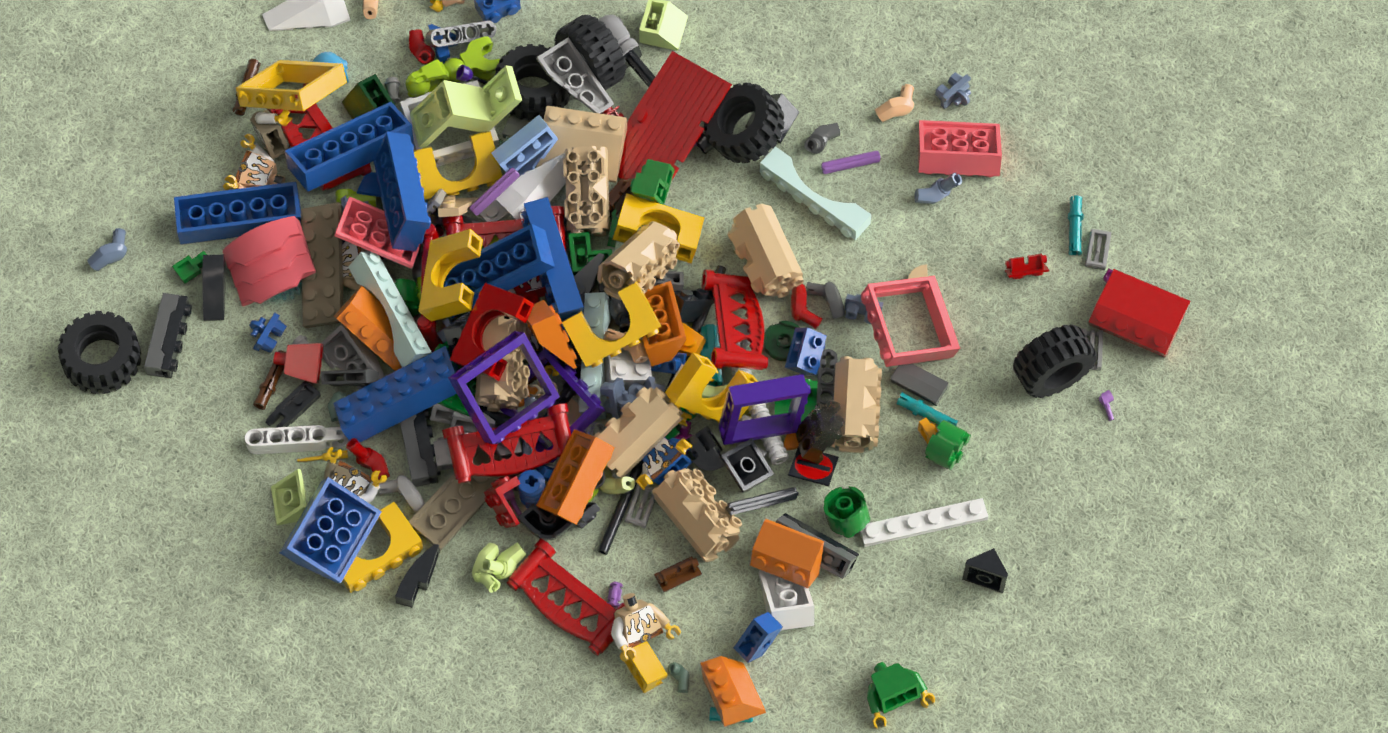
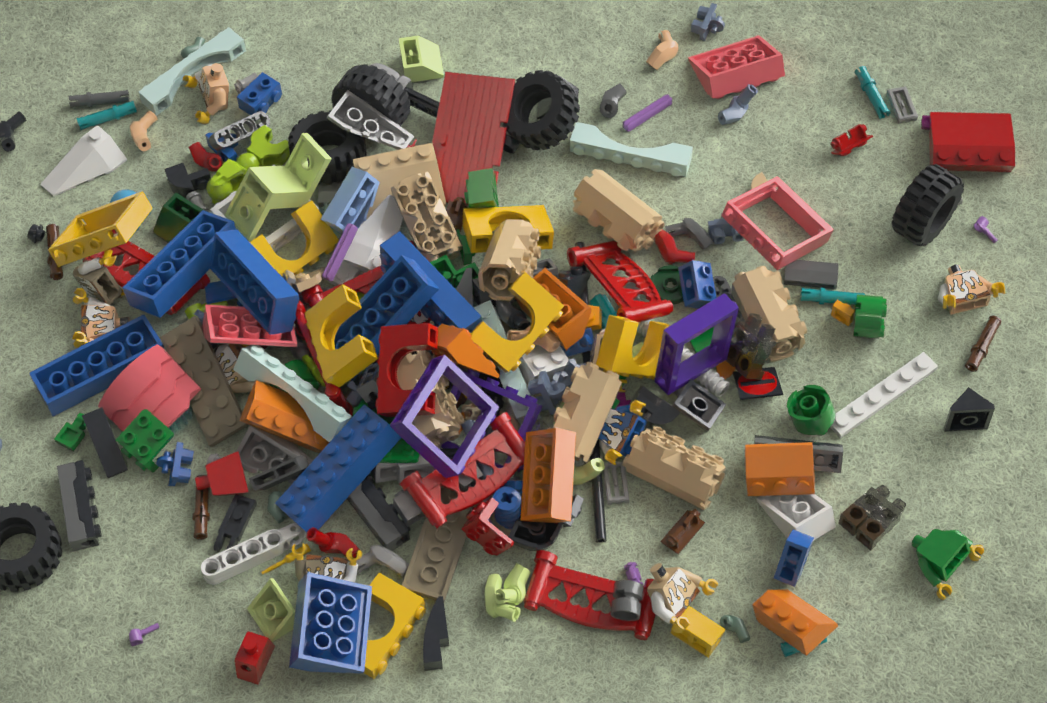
camera: 20 degrees left, 5 degrees down
dark purple hinge [456,65,488,85] -> none
axle [726,487,799,515] -> none
none -> black plate [27,224,46,243]
none -> green bracket [116,409,174,473]
none -> medium lavender hand [129,623,159,646]
none -> black brick [164,163,211,198]
none -> red torso [234,631,275,685]
none -> dark grey wheel [611,580,644,621]
none -> hips [838,484,906,551]
none -> torso [938,264,1006,315]
none -> reddish brown pin [965,316,1002,372]

